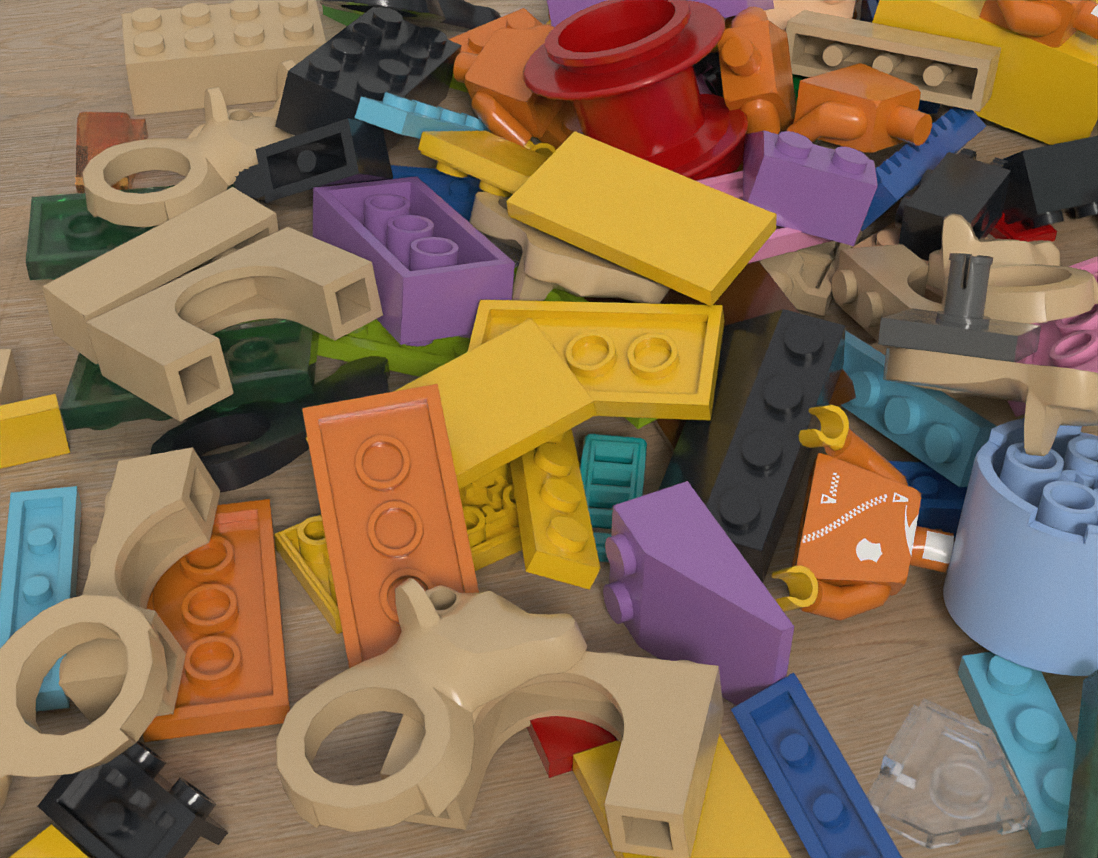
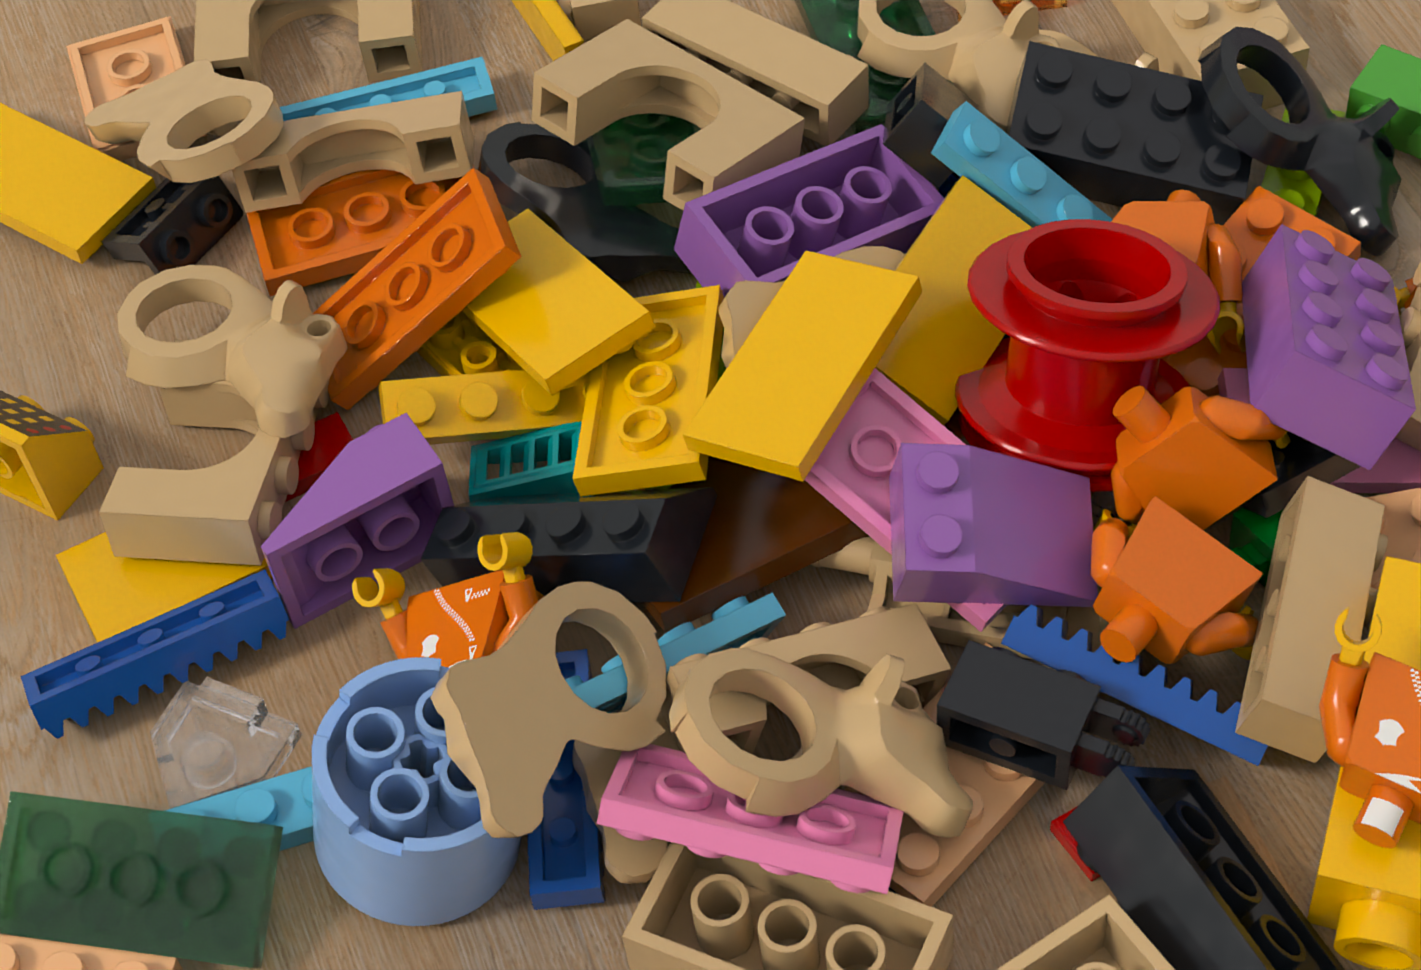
camera: 90 degrees right, 10 degrees up
dark grey tile [878,253,1041,362] -> none

